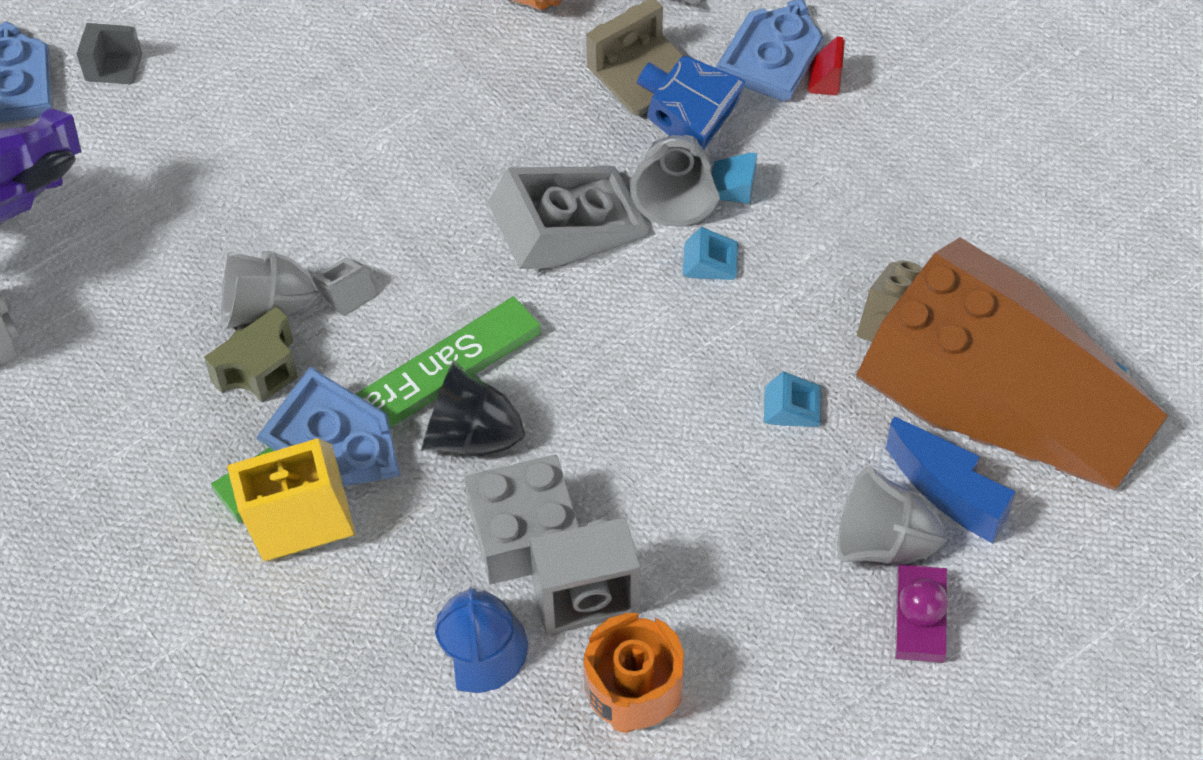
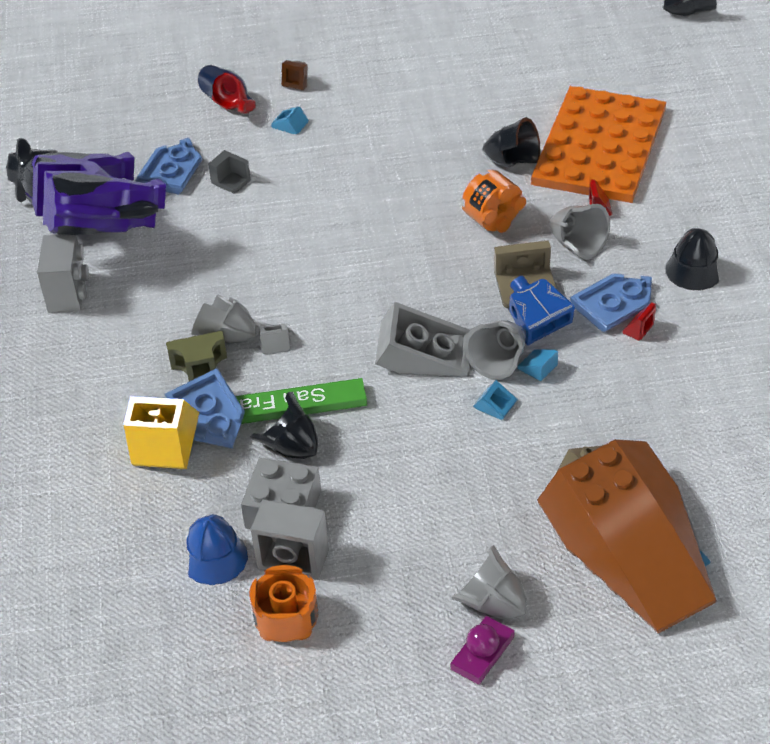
camera: 30 degrees right, 10 degrees down
dark azure slope [764,371,821,427] -> none
blue slope [886,416,1015,544] -> none

